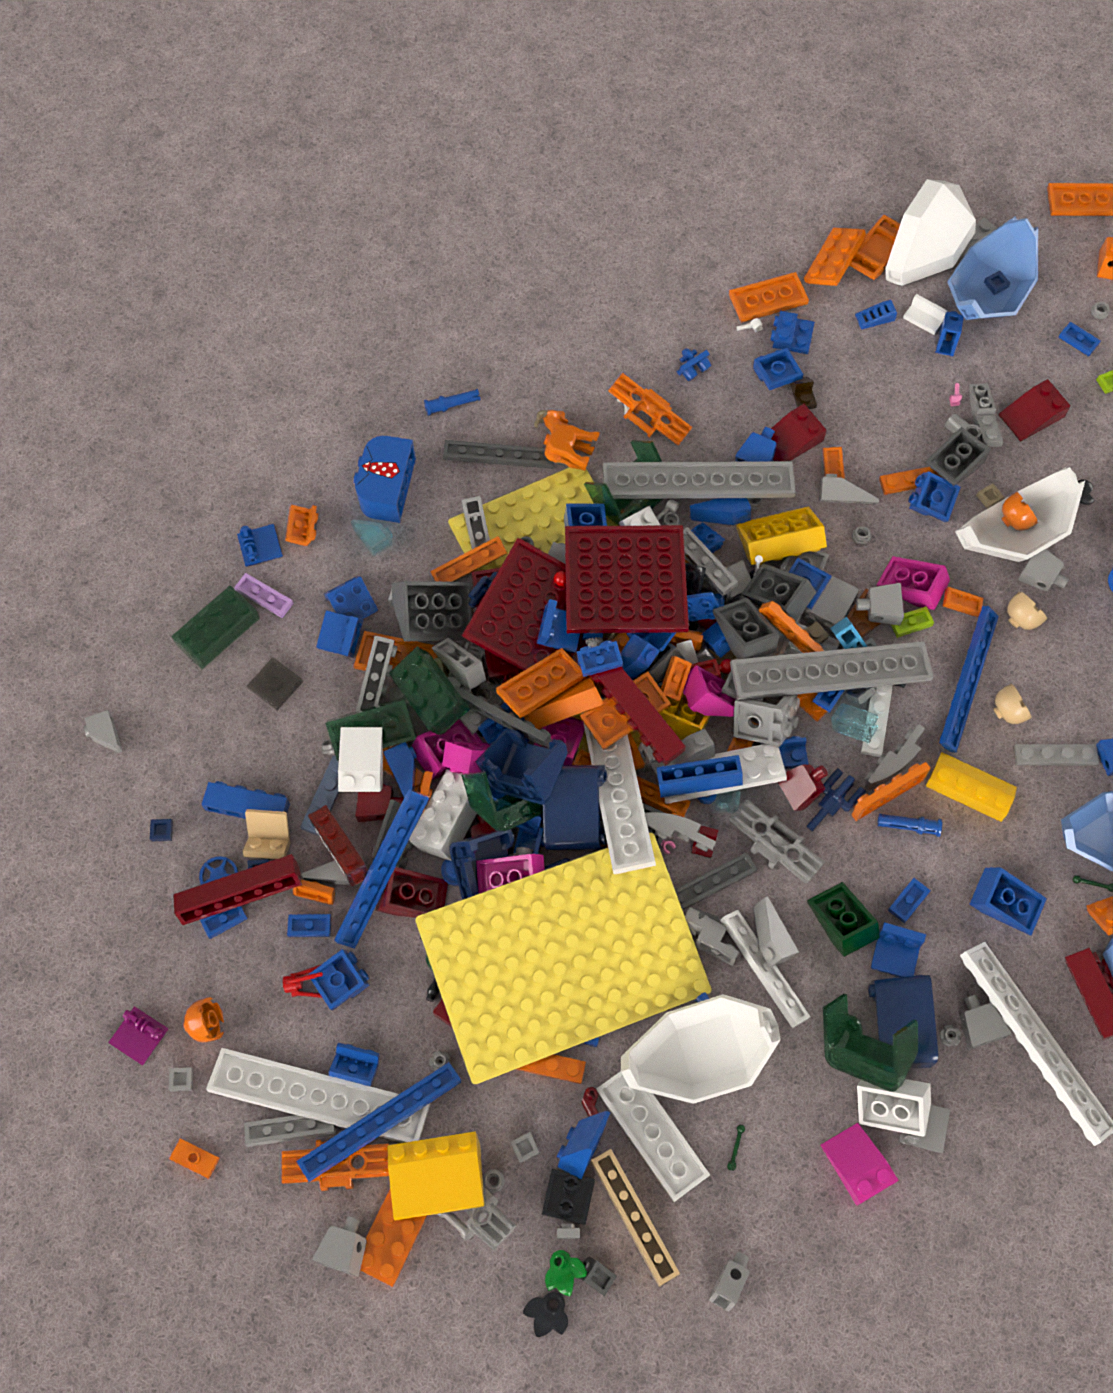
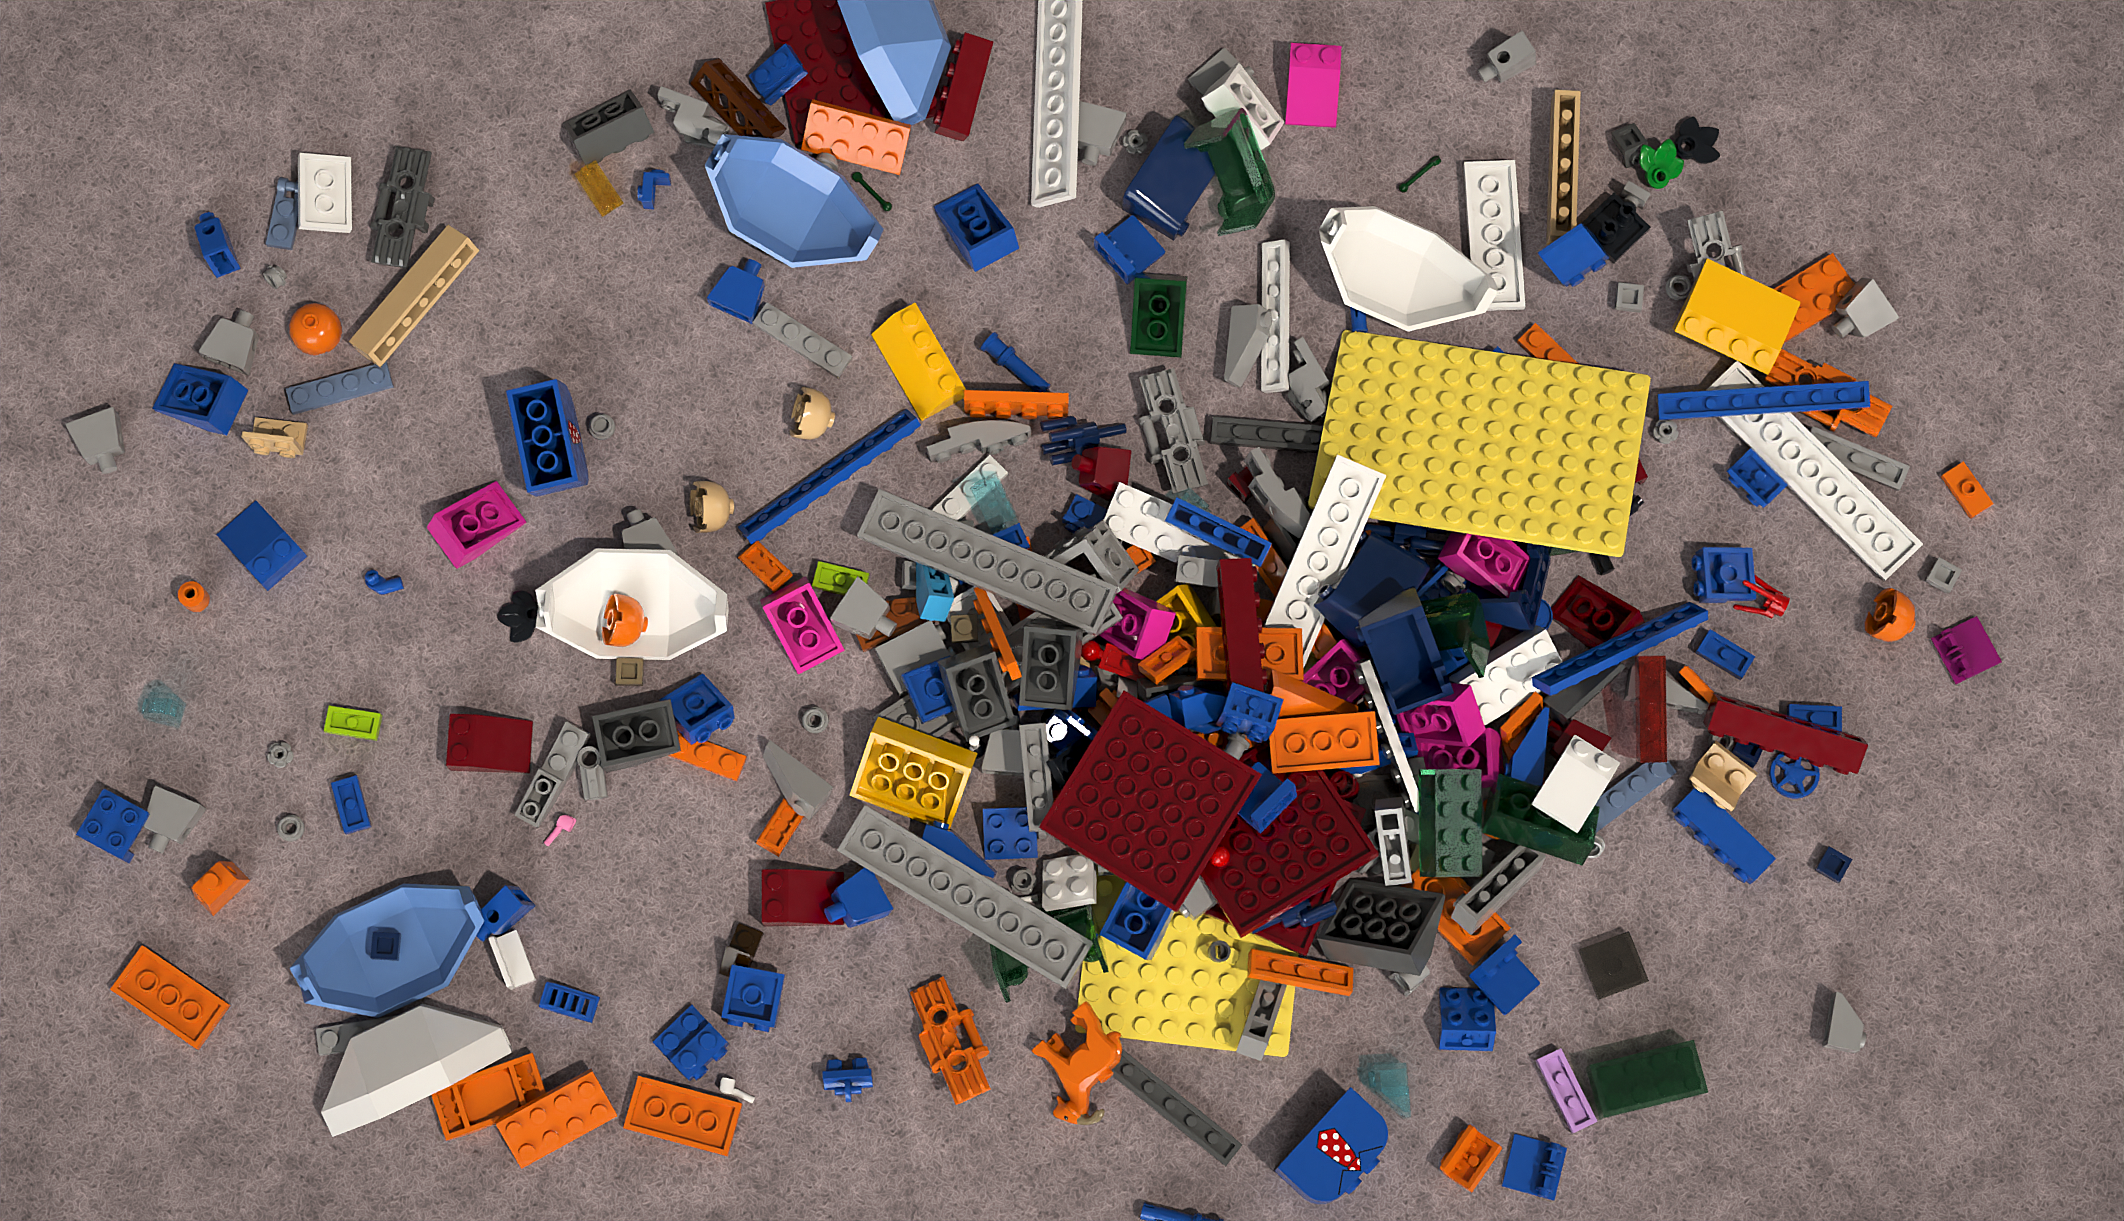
camera: 150 degrees left, 10 degrees up
dark red arm [582,1087,599,1117] -> none
blue plate [888,878,931,924] -> none

